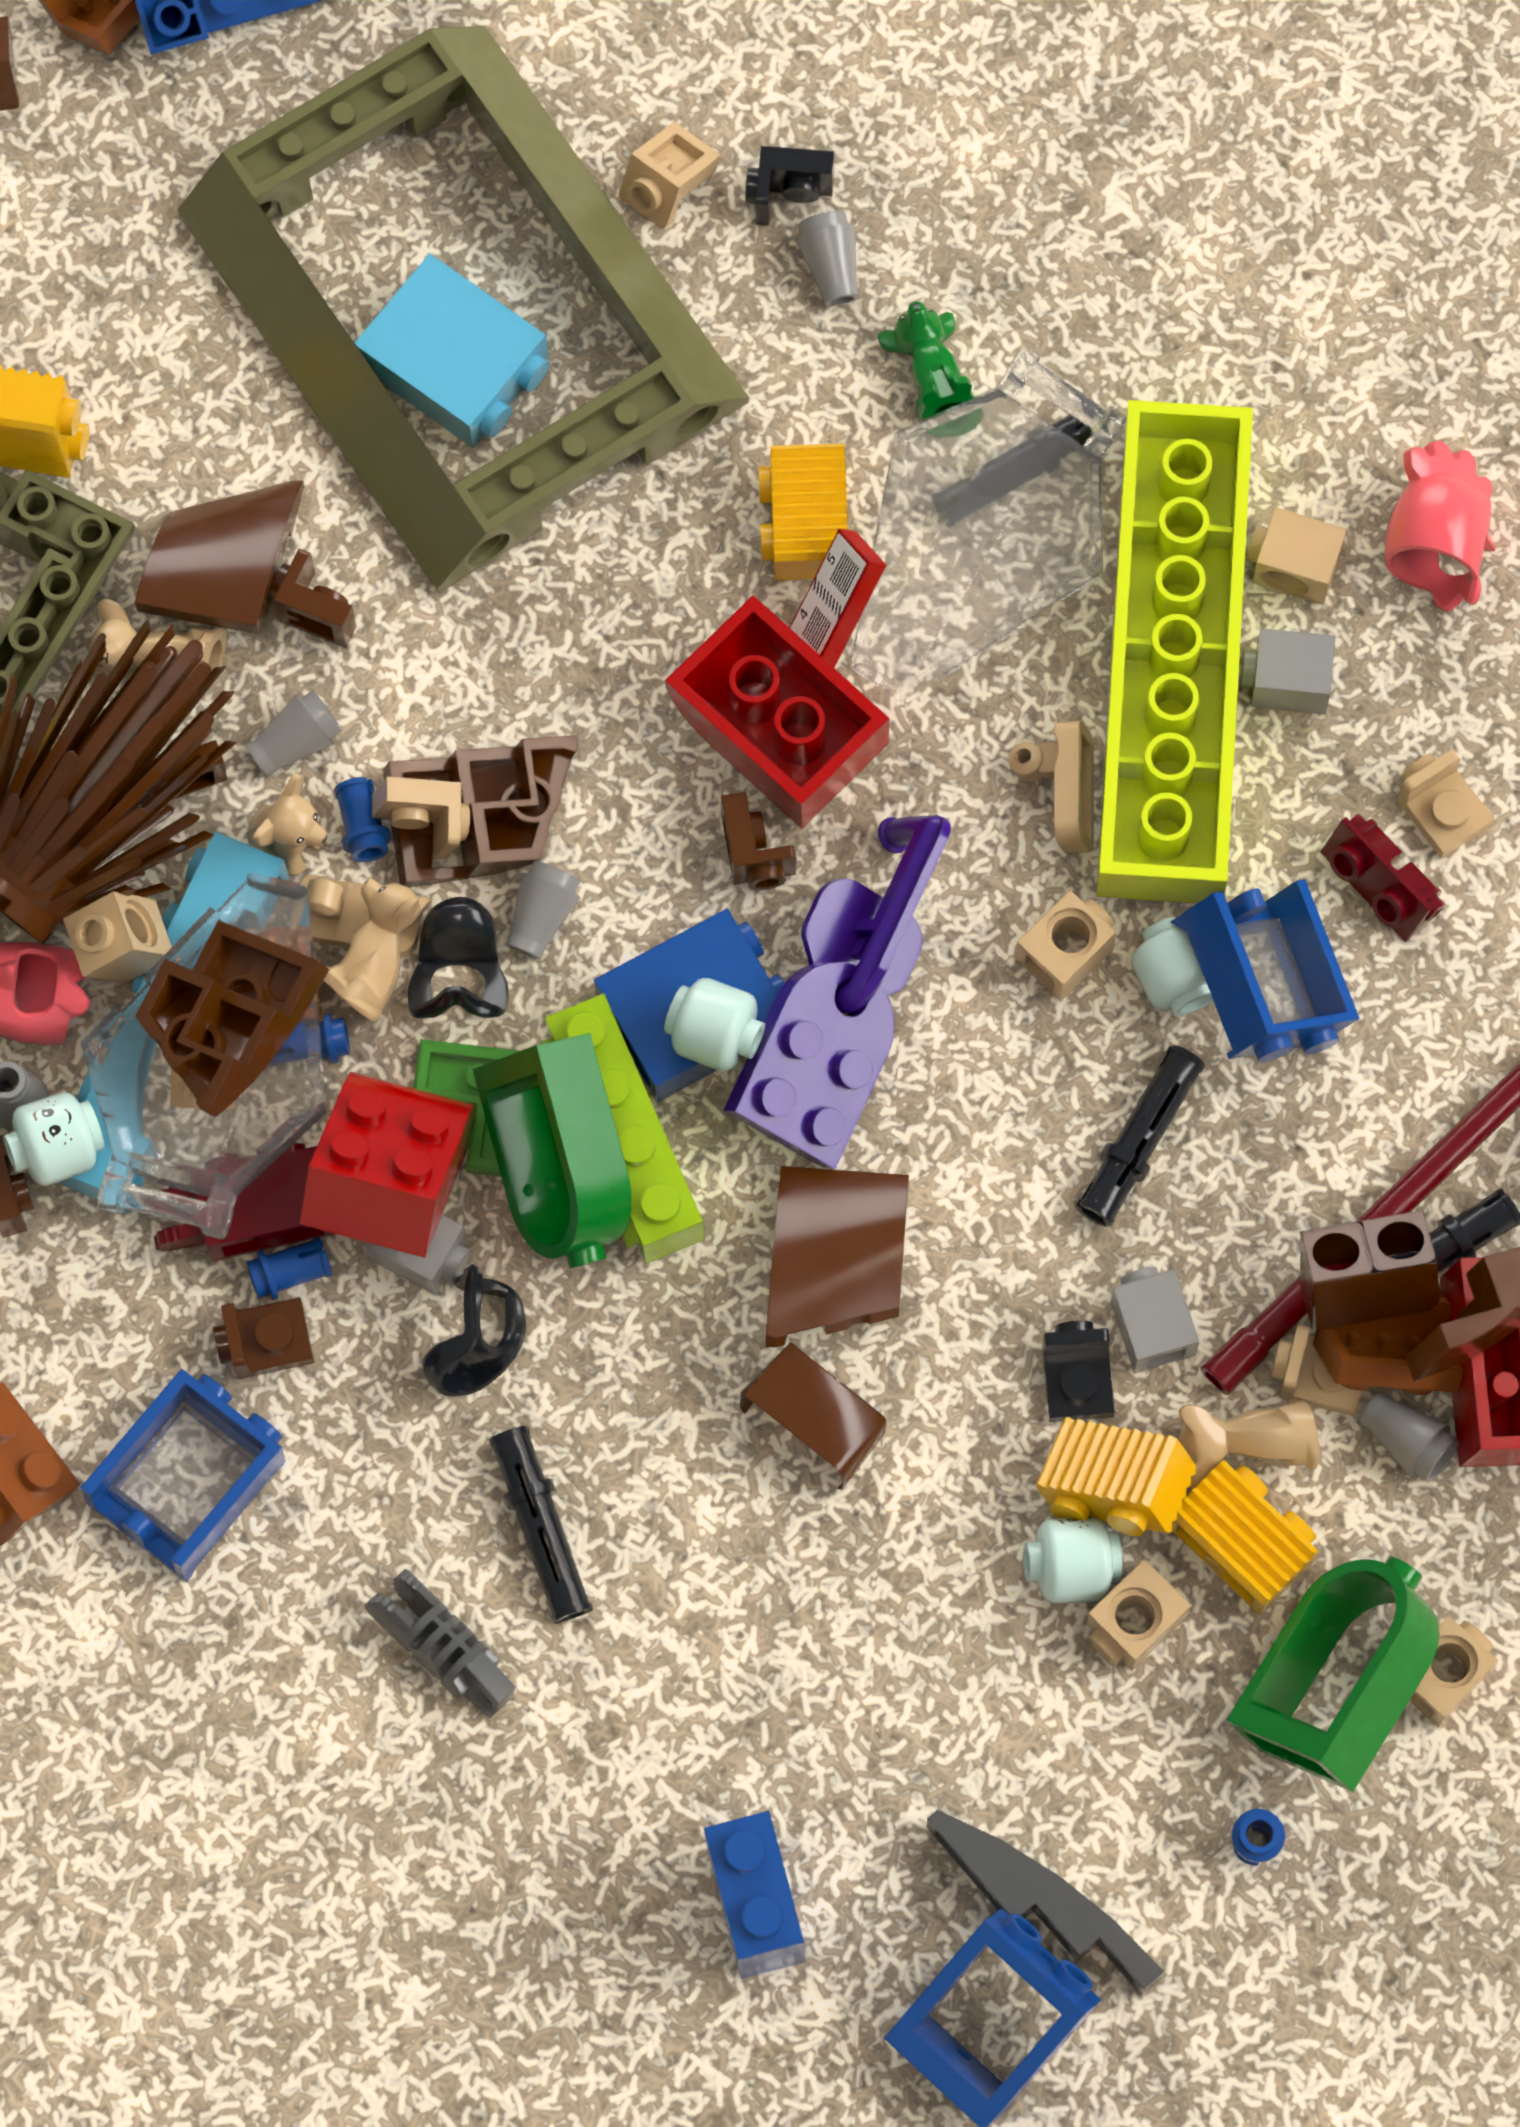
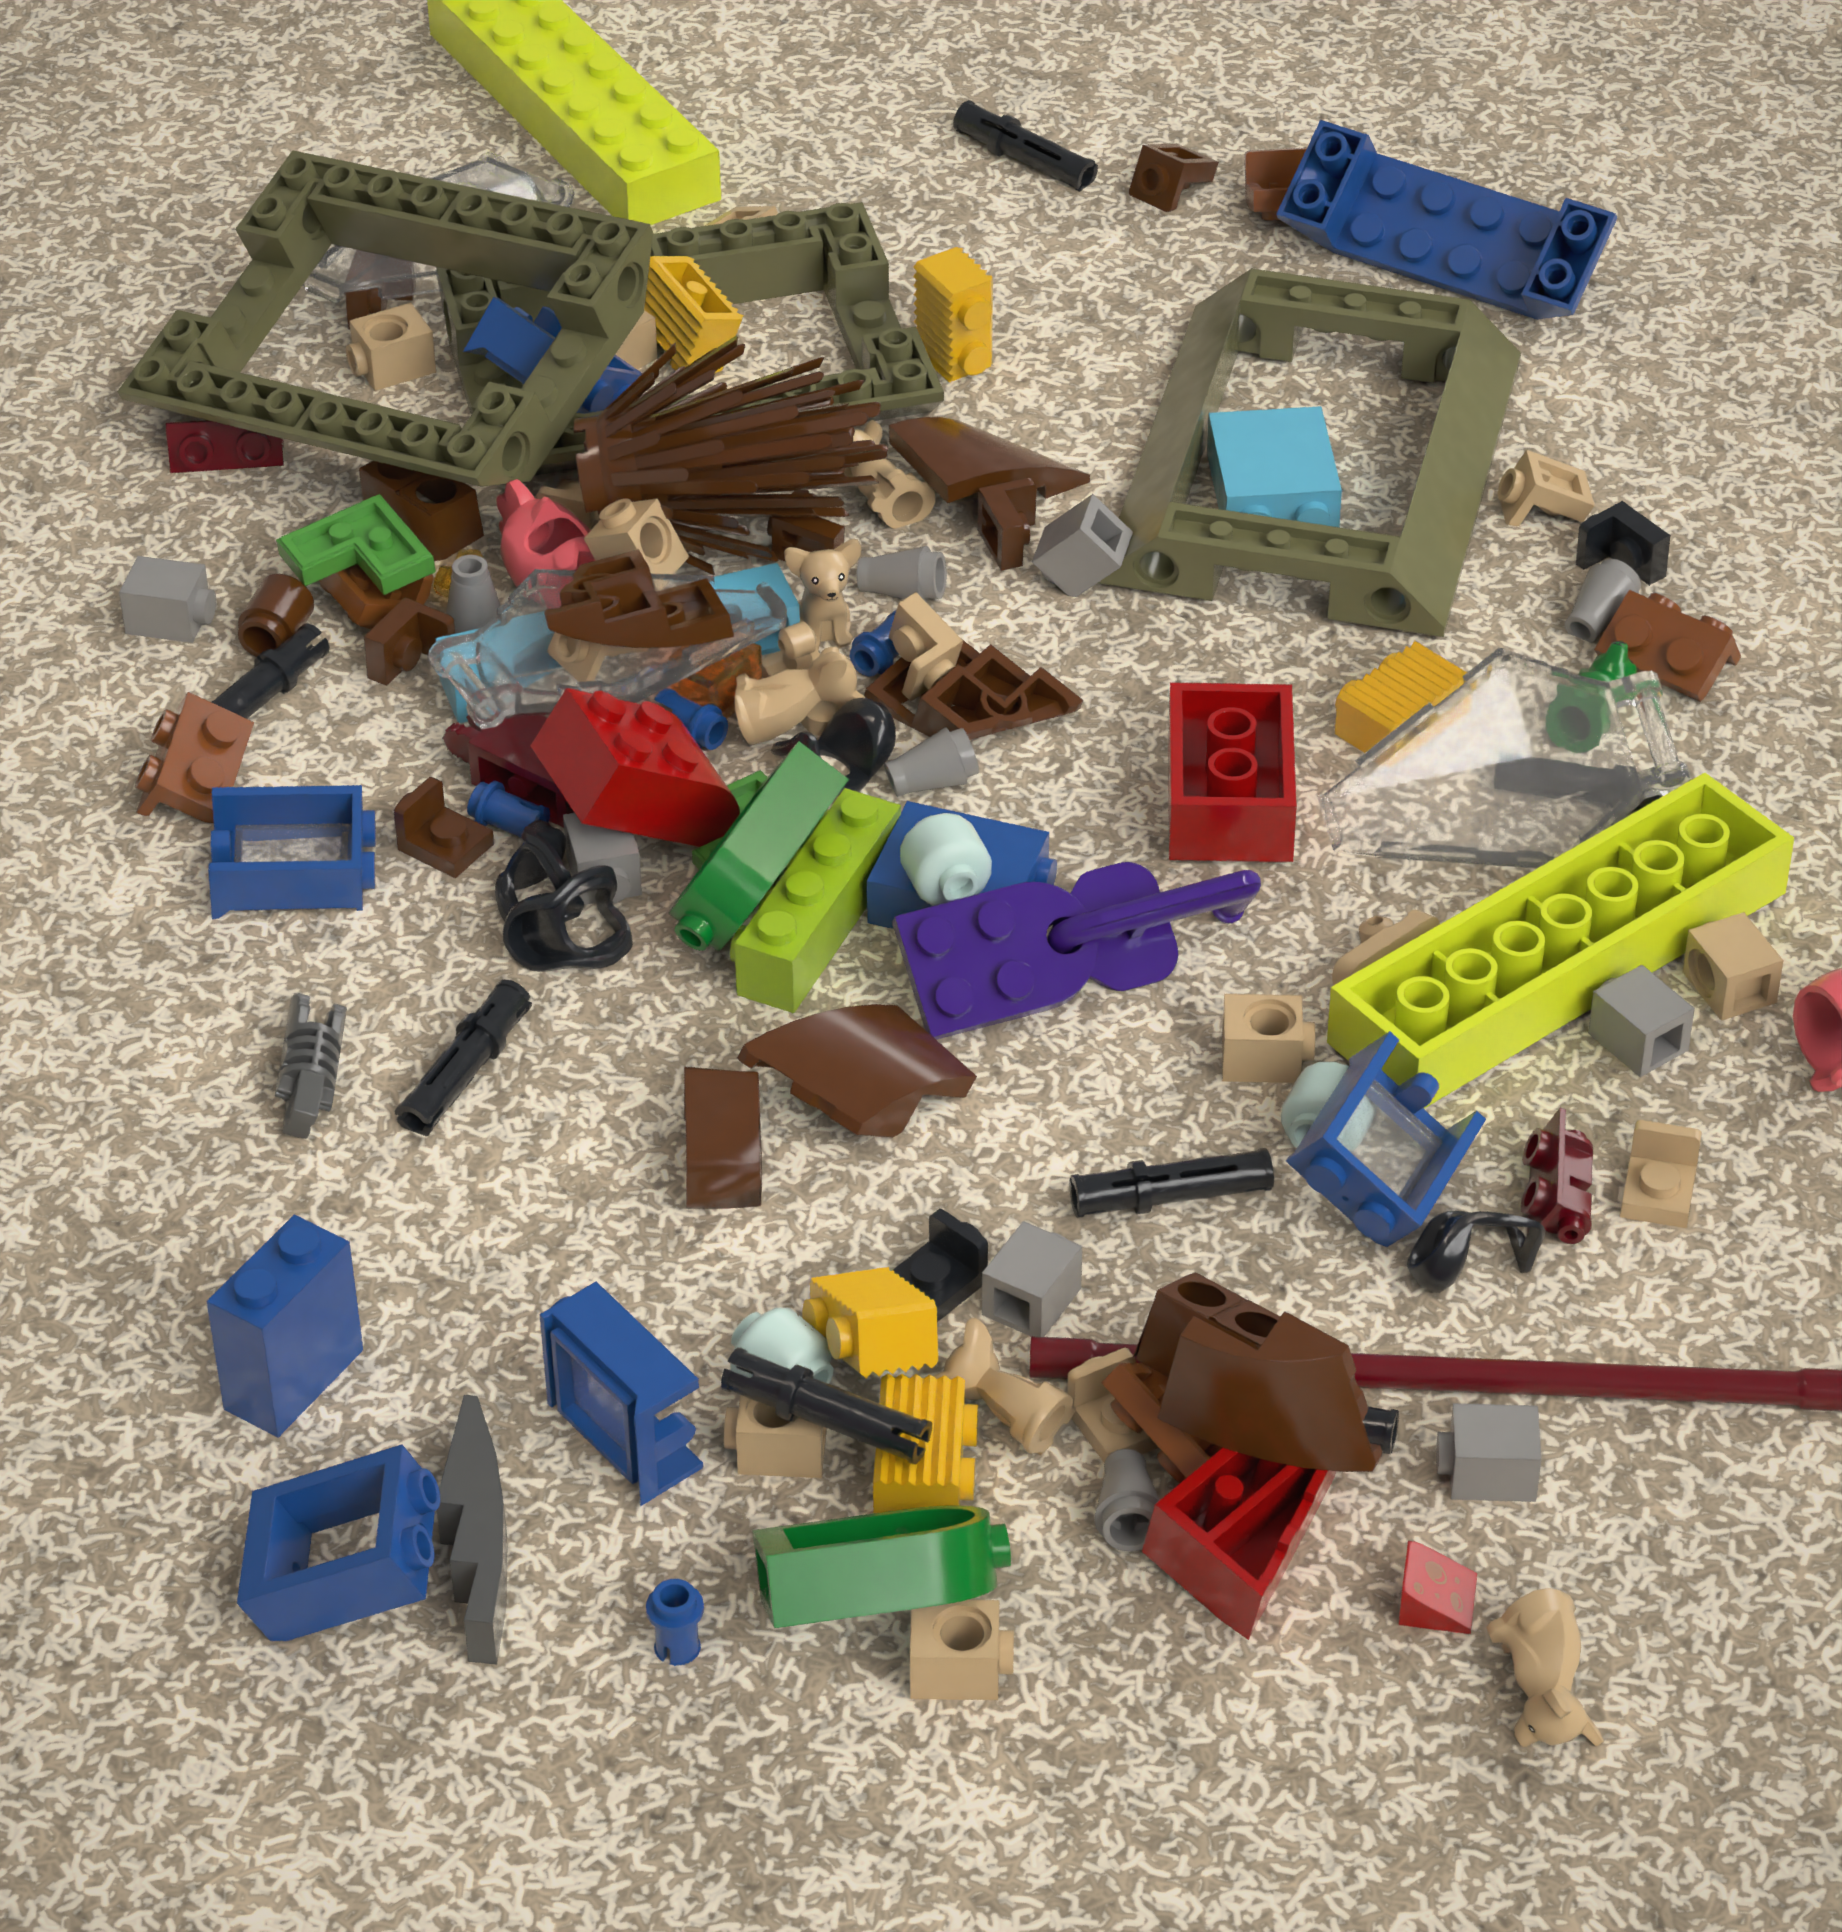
camera: 45 degrees right, 30 degrees down
light aqua head [3,1092,105,1186] -> none
reddish brown bracket [721,792,797,890] -> none
tile [789,528,886,668] -> none
none -> black piece [495,820,585,922]
none -> blue window [539,1281,704,1506]
none -> black pin [721,1347,933,1464]
none -> light grey brick [1032,494,1133,597]
none -> black piece [1407,1210,1546,1293]
none -> dark orange bracket [1594,590,1741,702]

